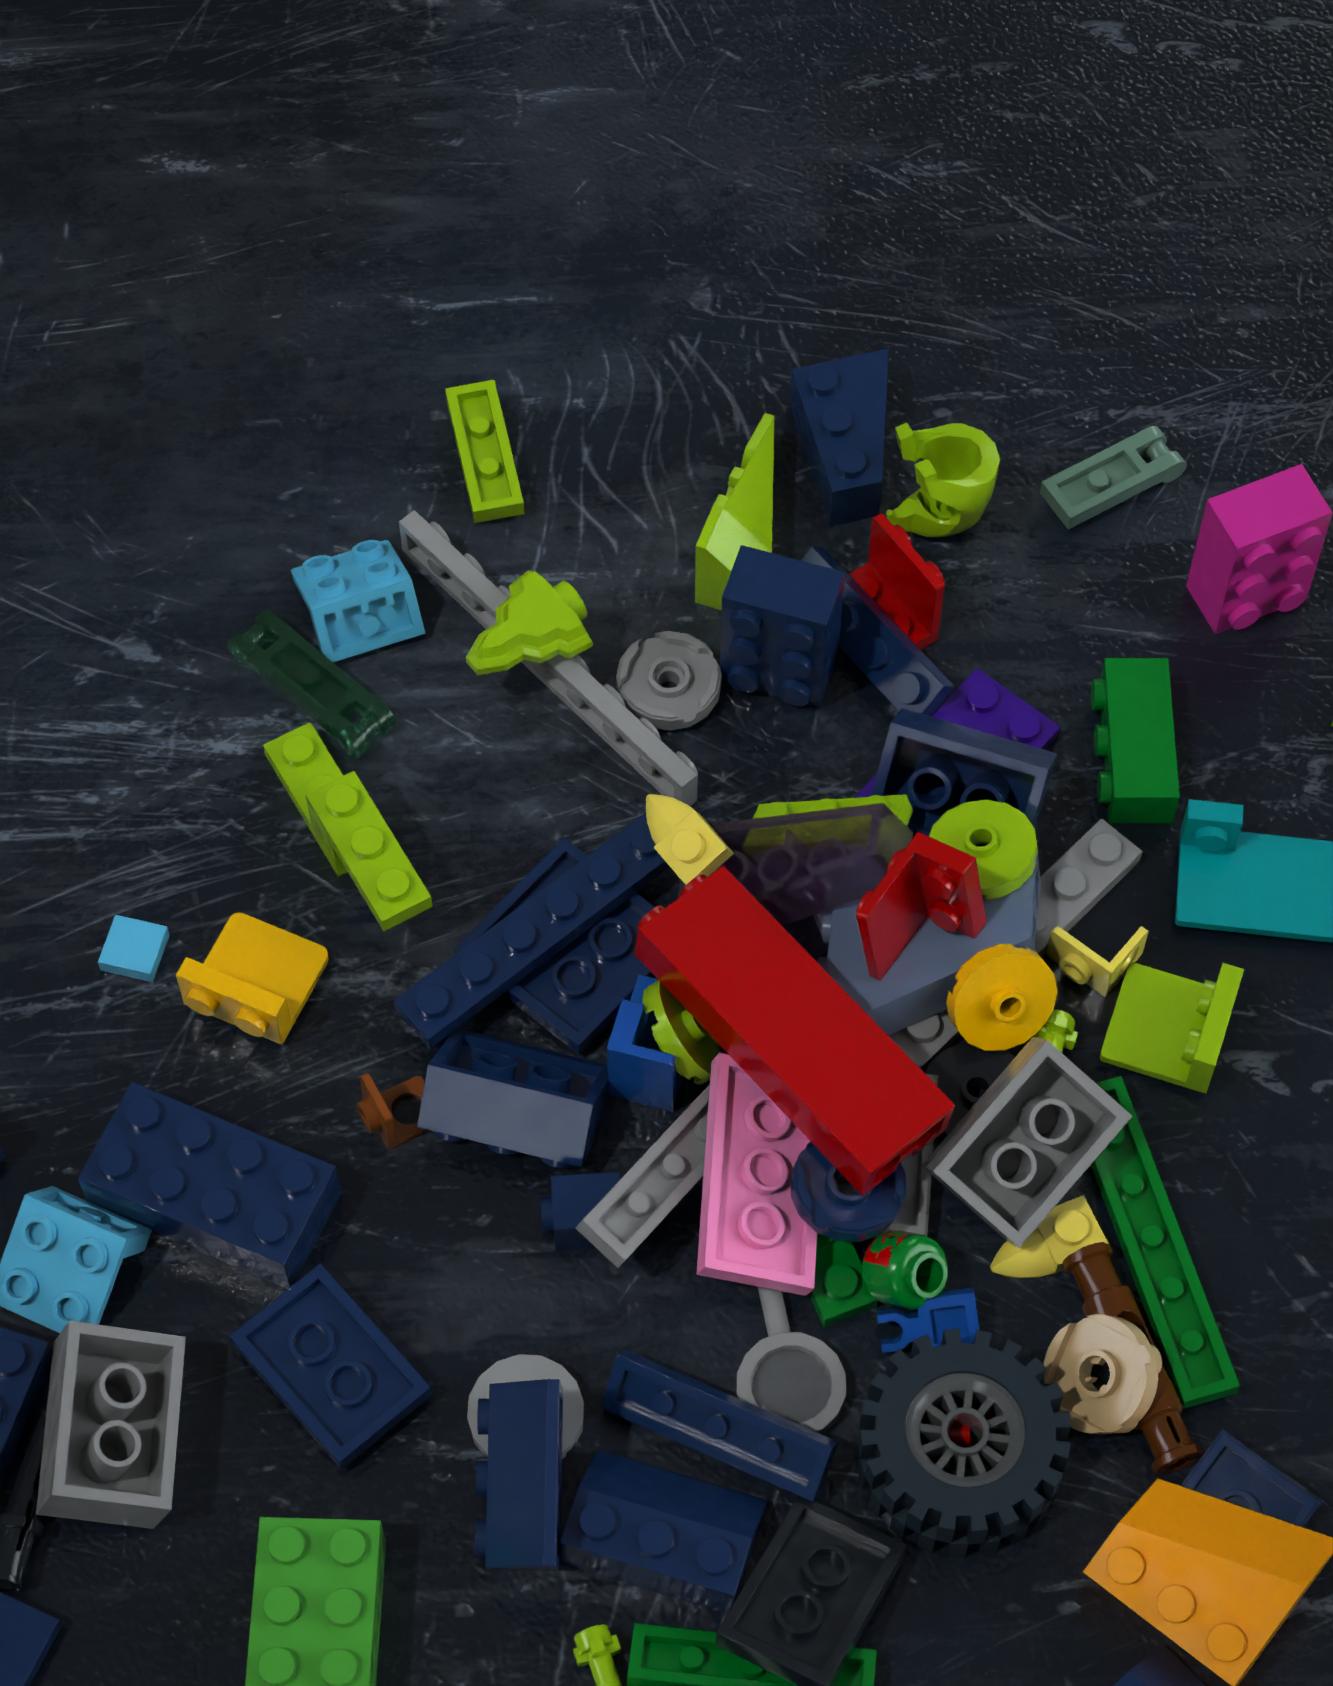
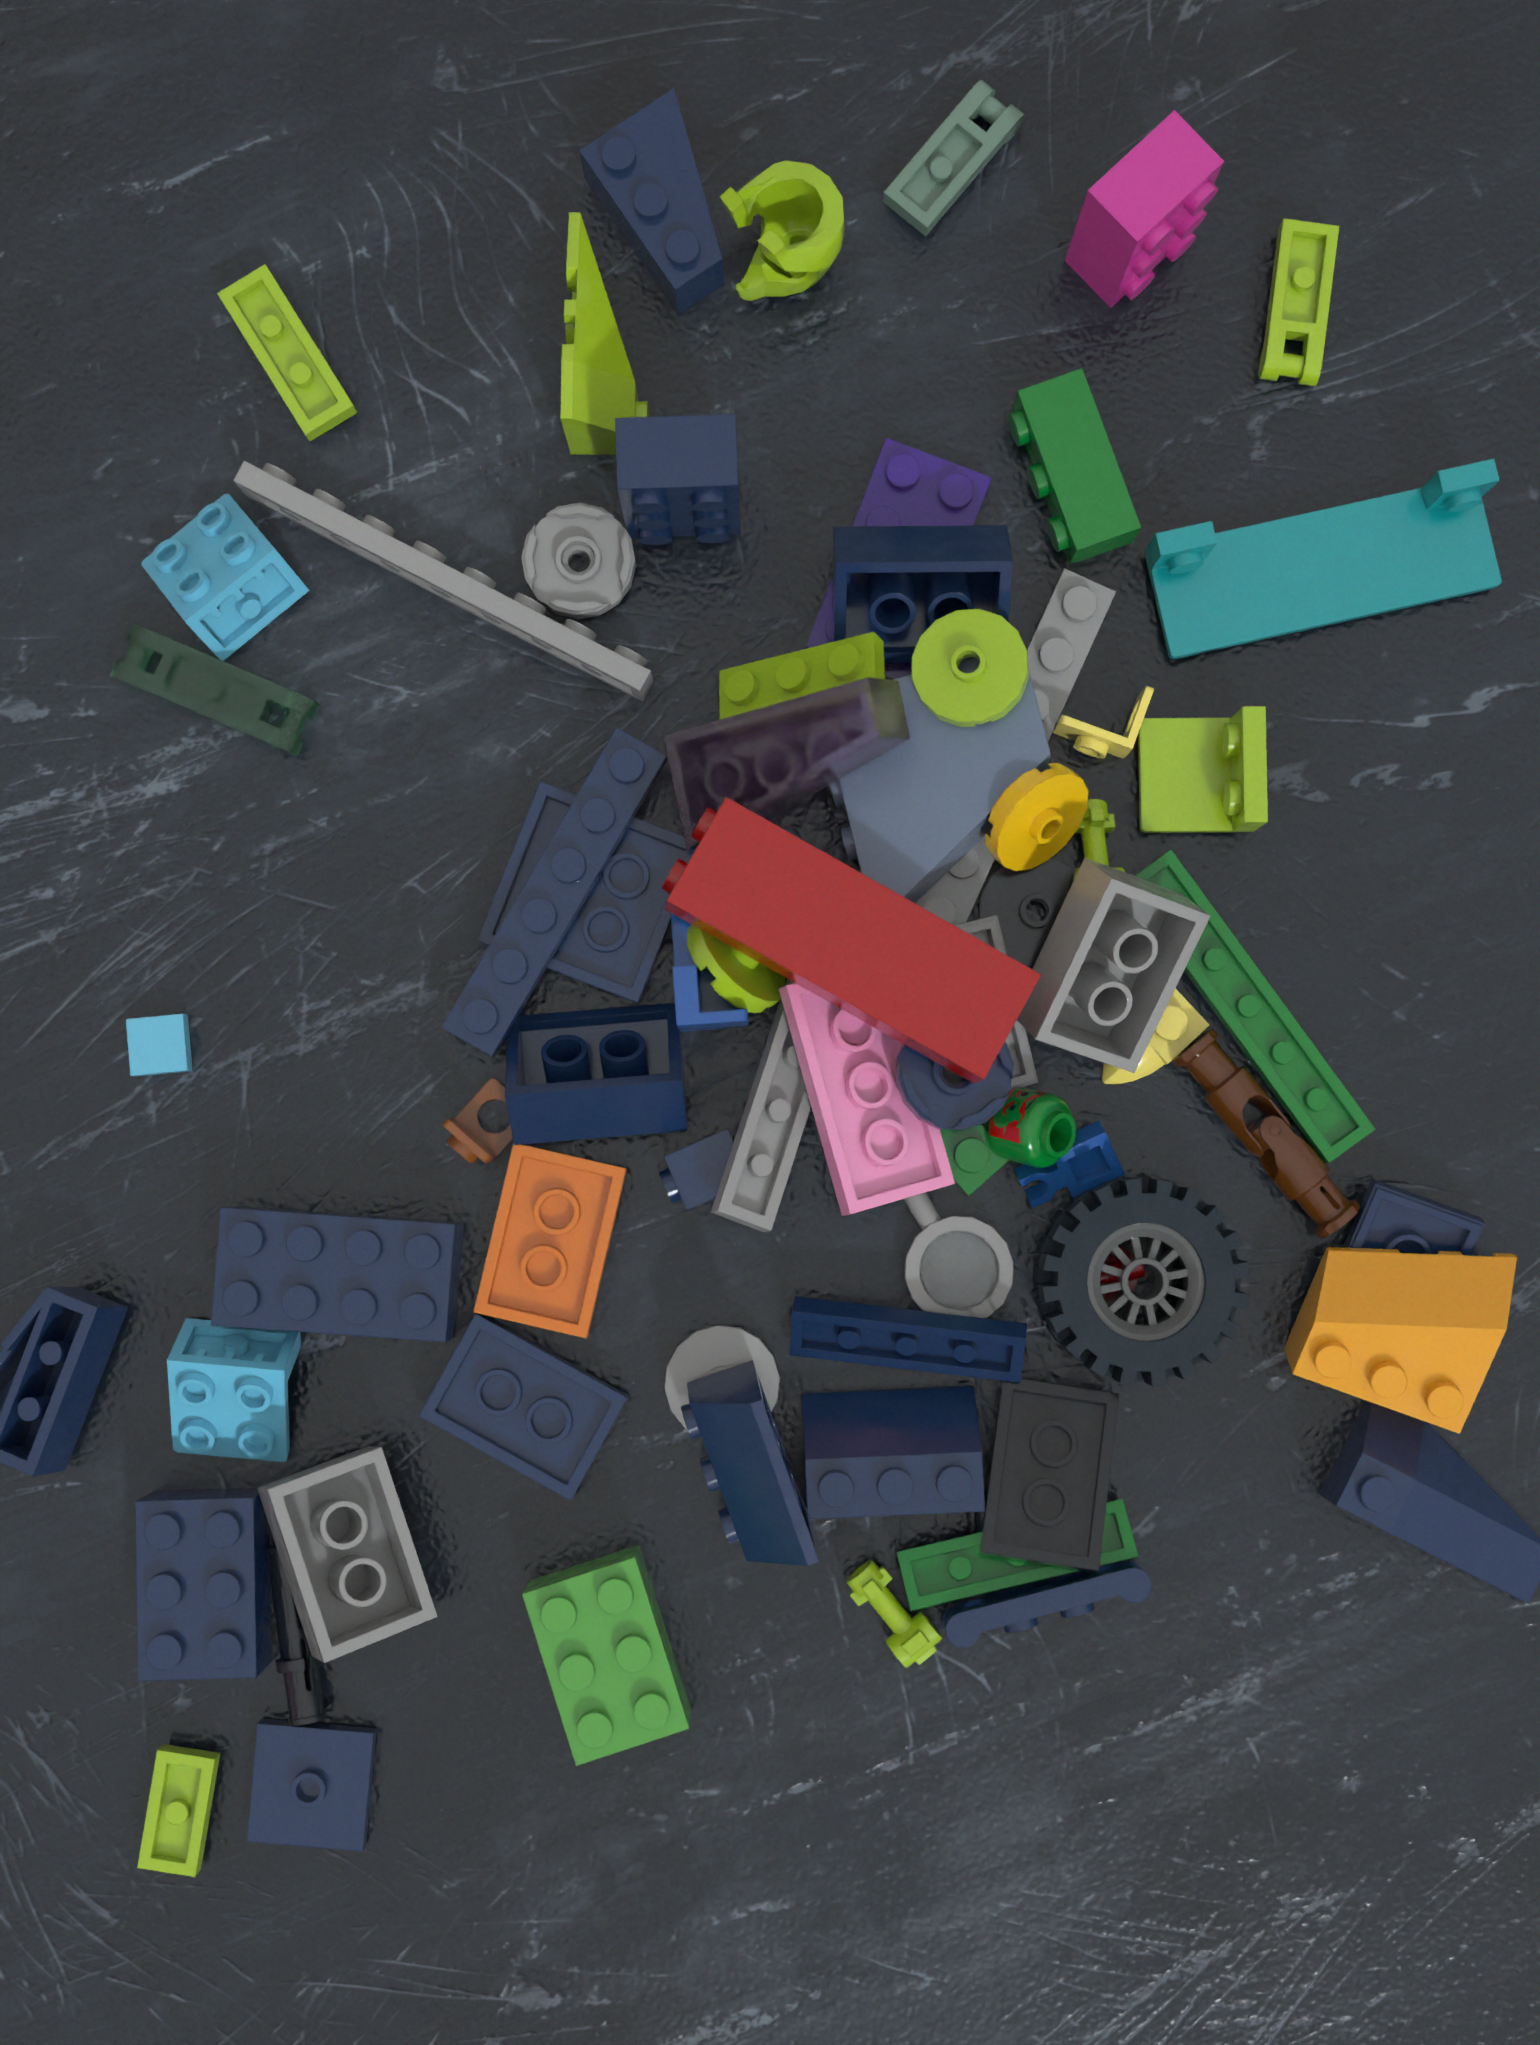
camera: 20 degrees left, 25 degrees up
yellow bracket [176,912,329,1045] -> none
lime bracket [263,722,433,931] -> none
lime rock [466,570,593,675] -> none
light yellow plate [646,794,734,885] -> none
dark blue plate [801,546,955,716] -> none
red bracket [849,513,945,650] -> none
red bracket [856,832,987,981] -> none
tan plate [1044,1314,1162,1435] -> none
none -> orange plate [474,1143,627,1338]

